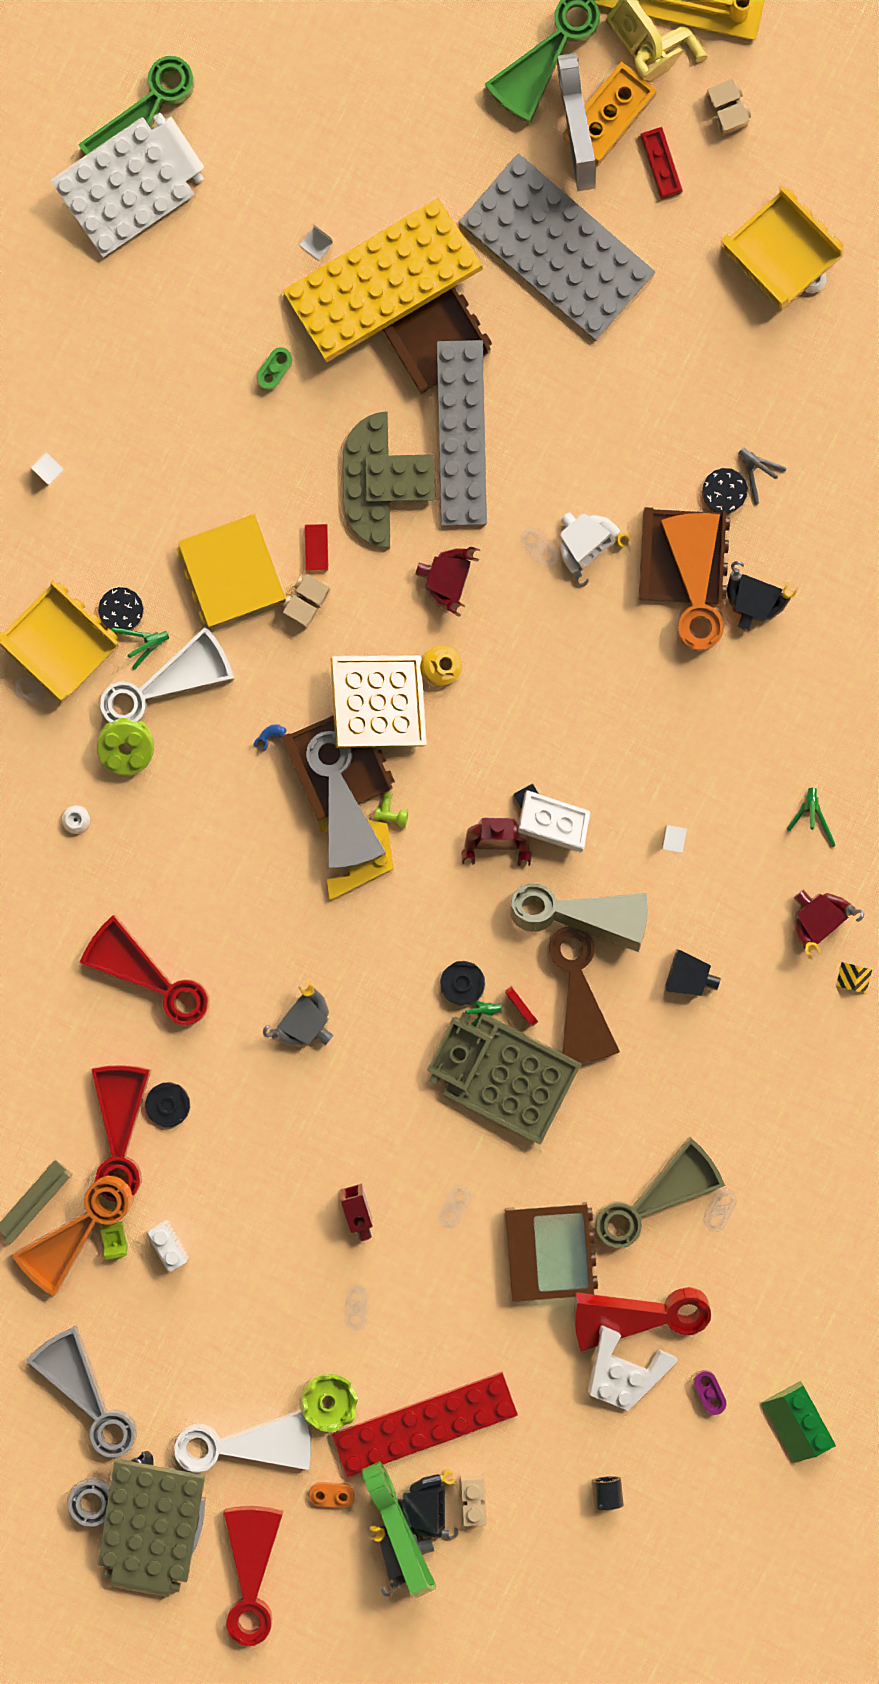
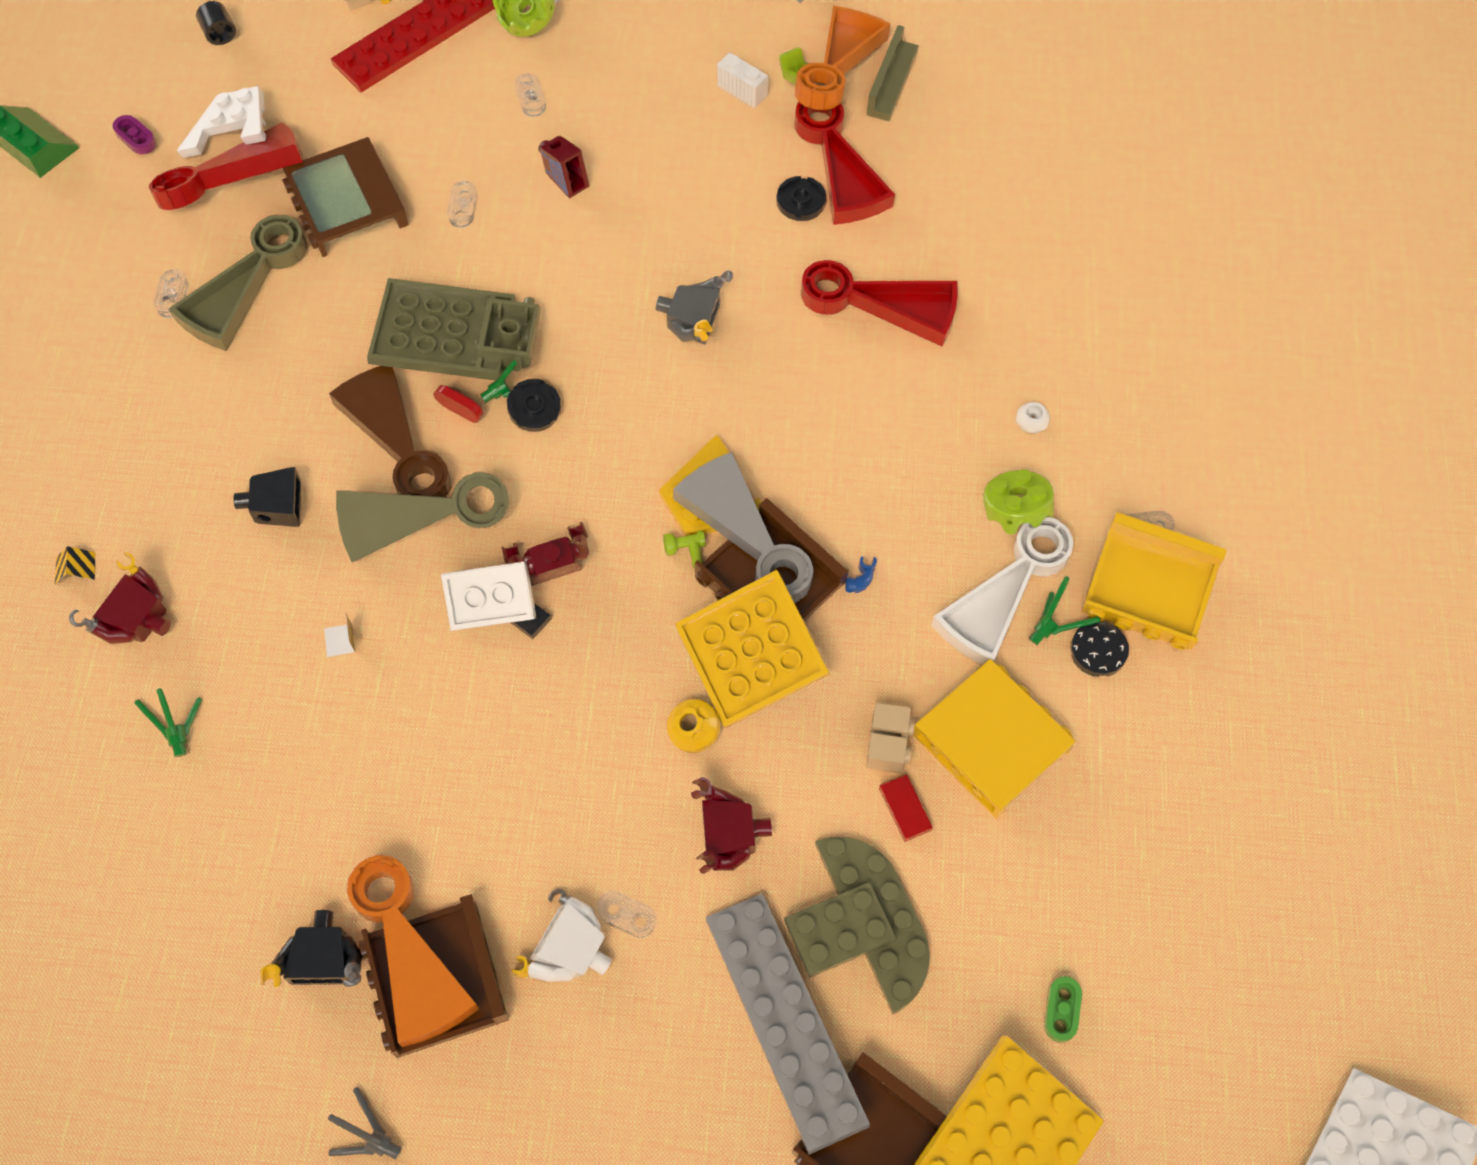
camera: 155 degrees right, 25 degrees down
white sticker [31,452,64,485] -> none
black tile [702,468,748,514] -> none

